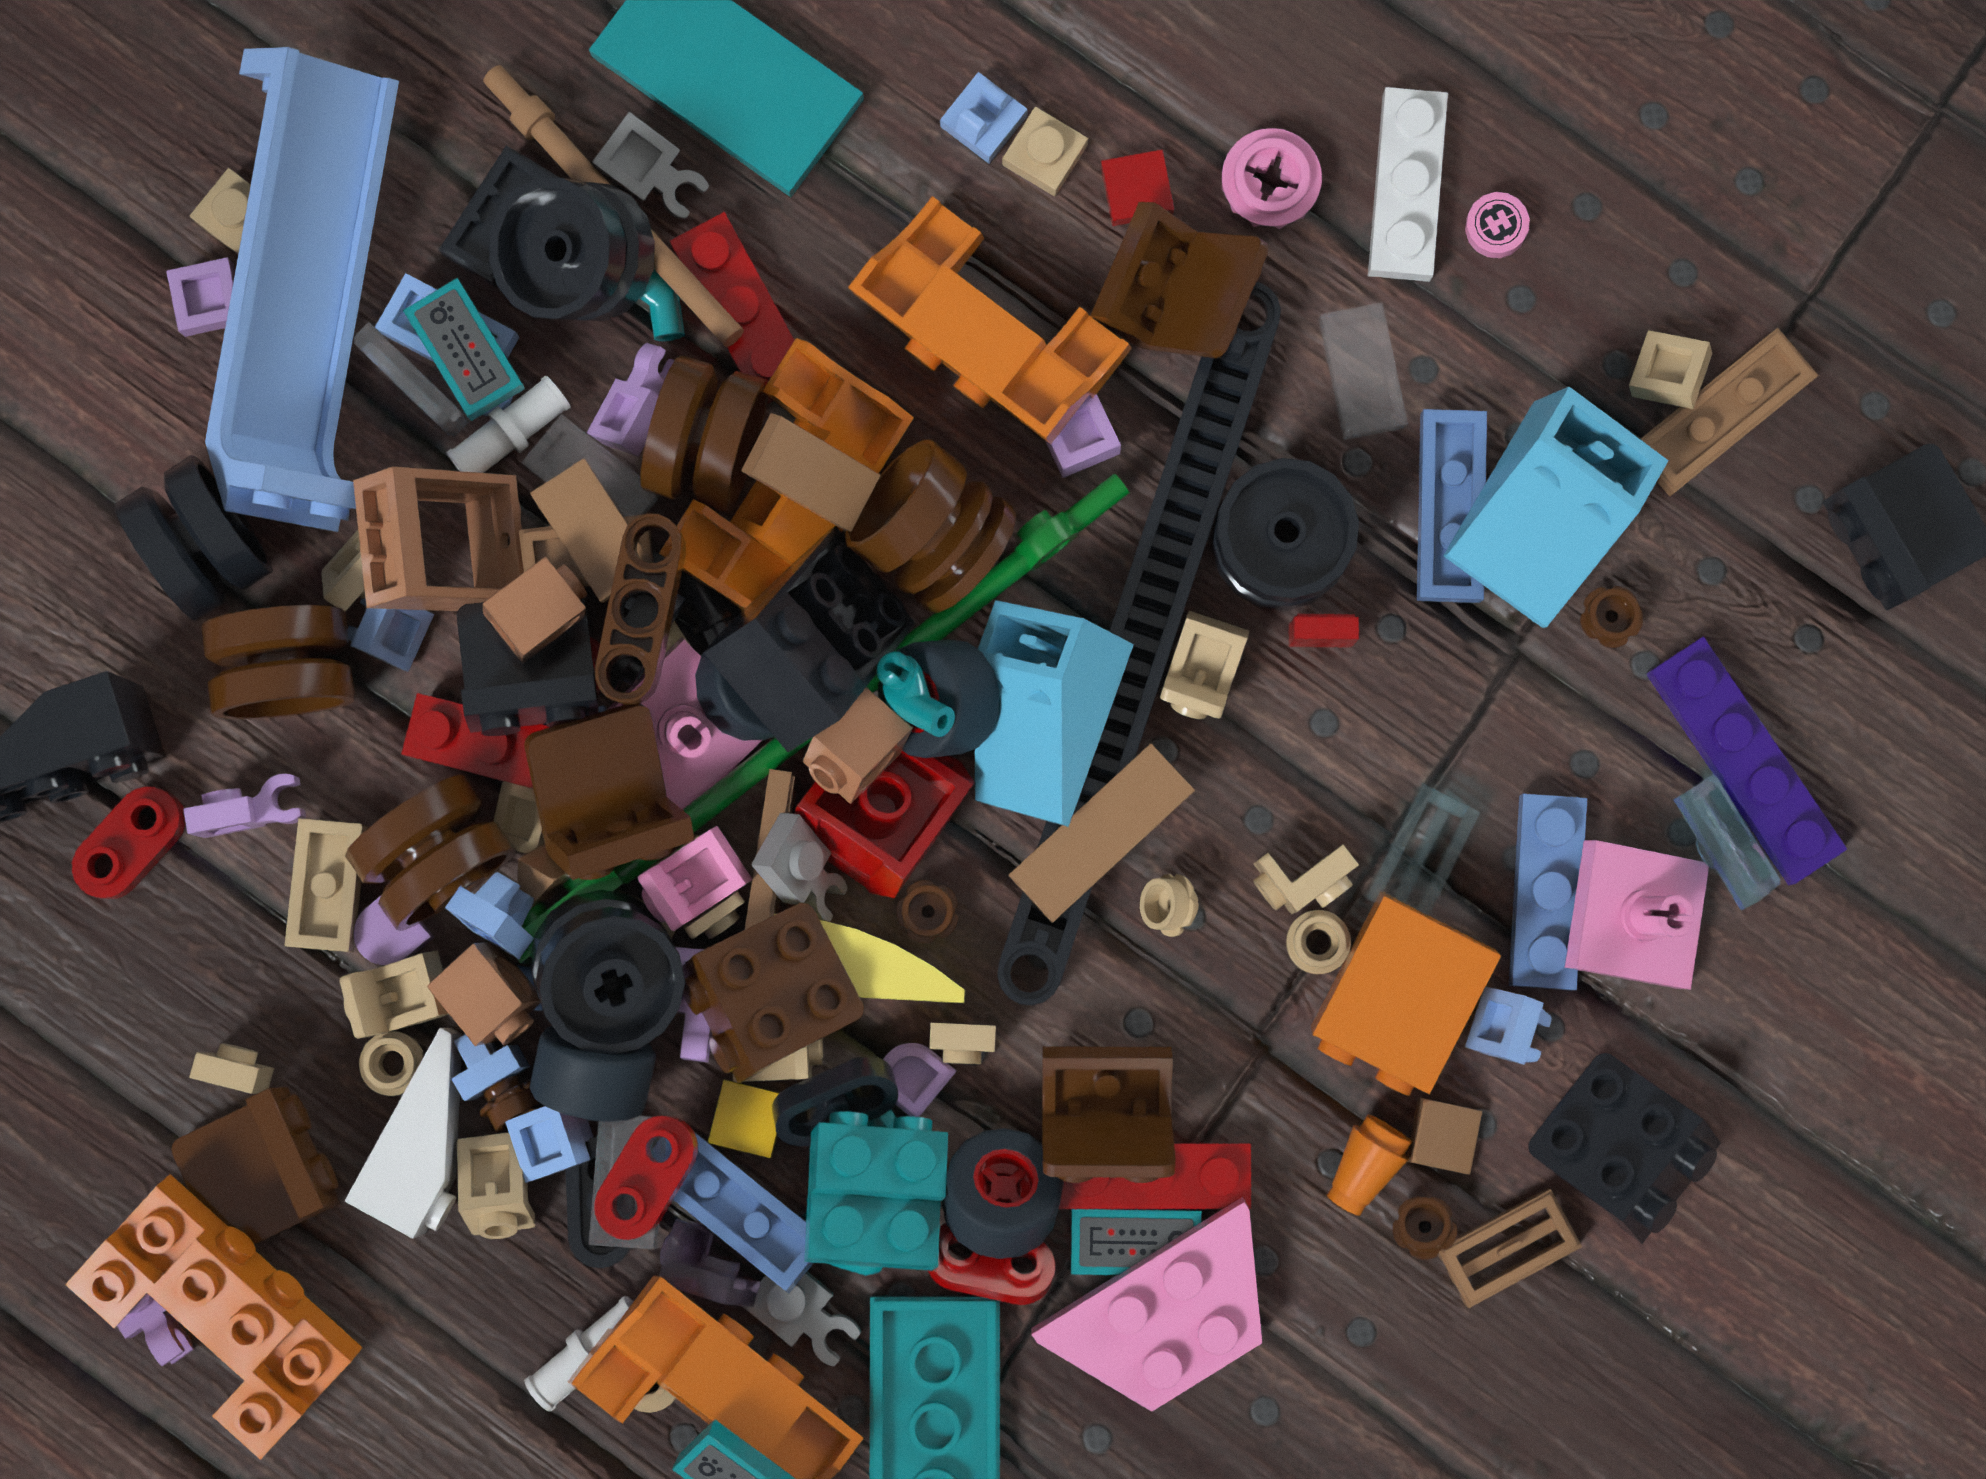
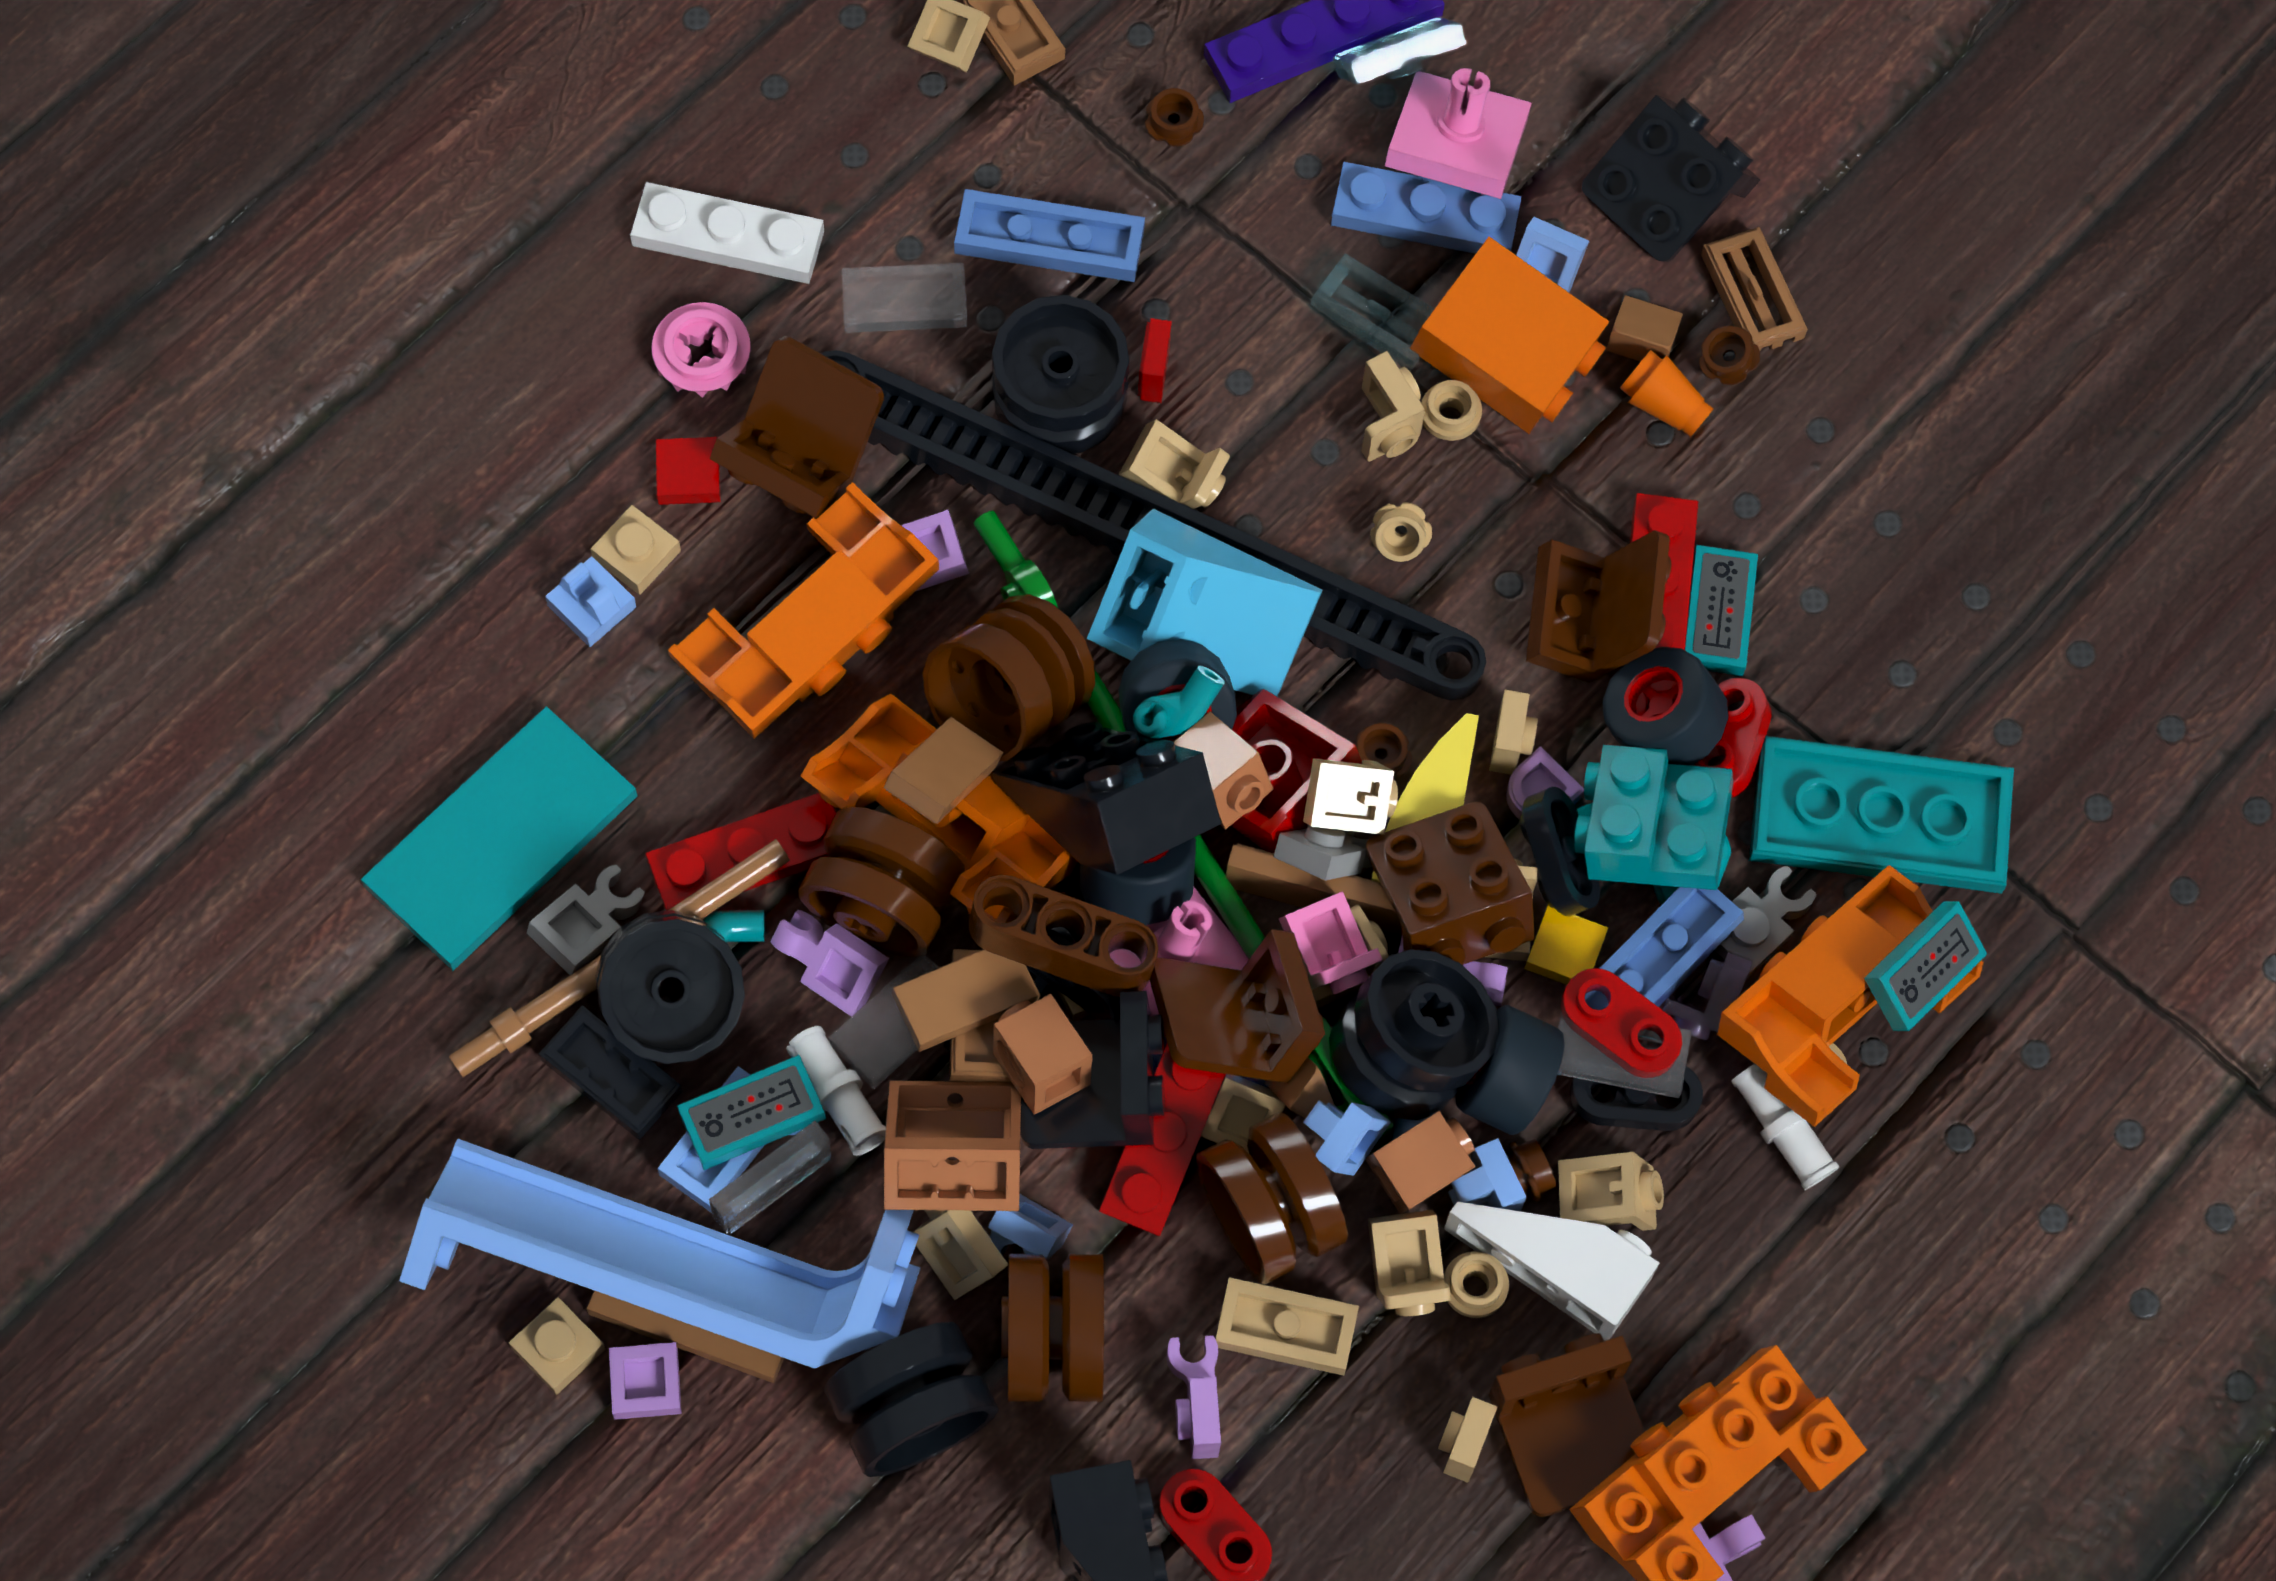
camera: 90 degrees left, 15 degrees down
lavender tile [354,896,434,965] -> none
light blue tile [505,1106,593,1183] -> none
medium nougat tile [1009,744,1195,923] -> none
bright pink wing [1031,1197,1262,1412] -> none
medium azure slope [1443,387,1669,628] -> none
bright pink tile [1465,192,1530,258] -> none
none -> bracket [1303,758,1398,834]

